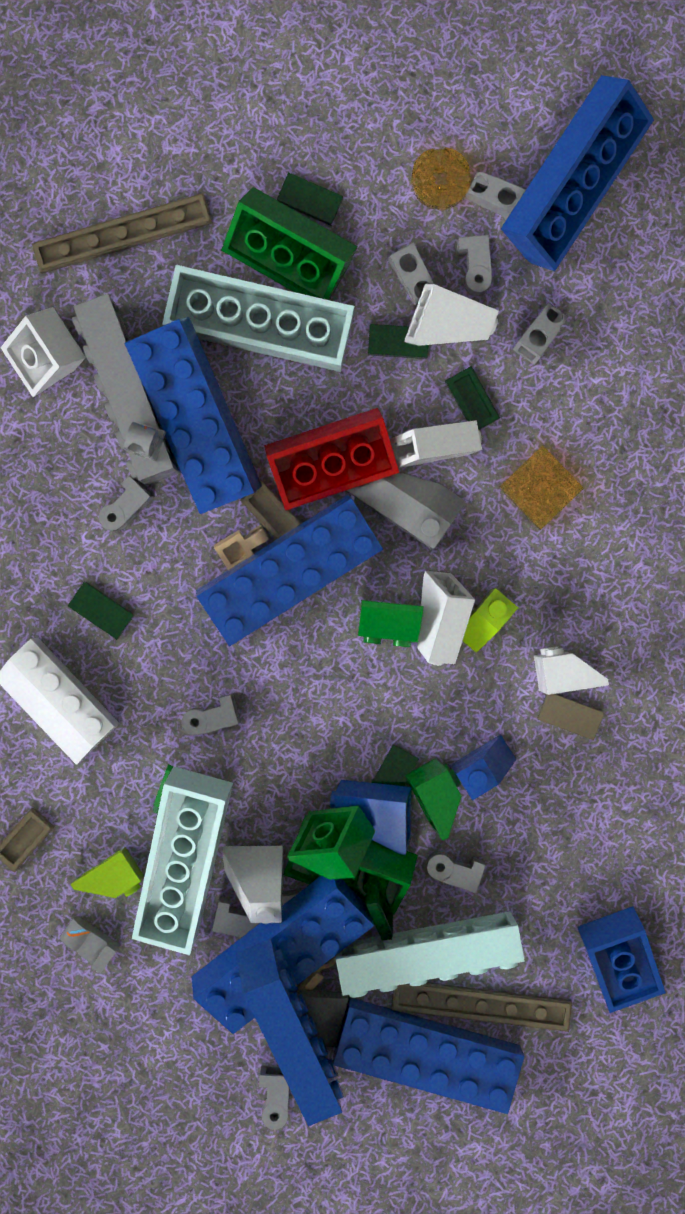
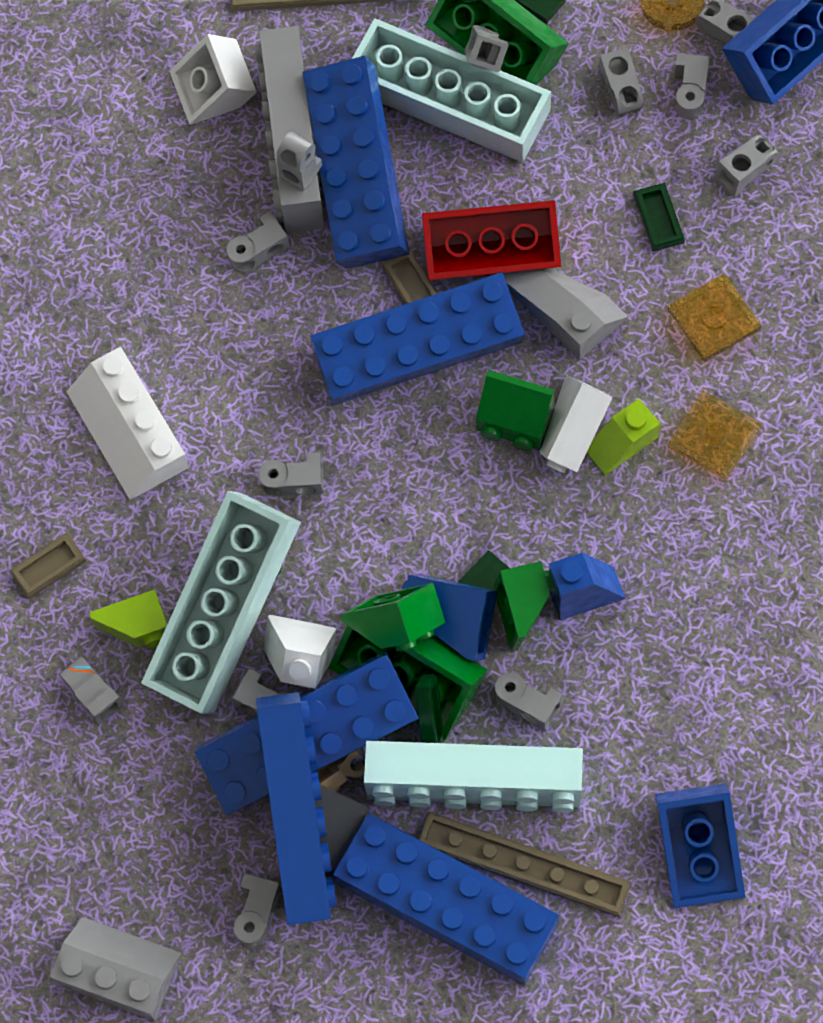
camera: 20 degrees right, 20 degrees down
dark green tile [68,581,135,640] -> none
tan plate [214,525,269,570] -> none
dark green tile [368,324,428,359] -> none
white slope [390,420,482,468] -> none
white slope [404,284,499,346] -> none
white slope [534,647,609,695] -> none
dark tan tile [537,694,604,741] -> none
none -> light grey slope [49,917,182,1021]
none -> light grey leg [464,25,509,72]
none -> clear yellow plate [668,390,762,481]

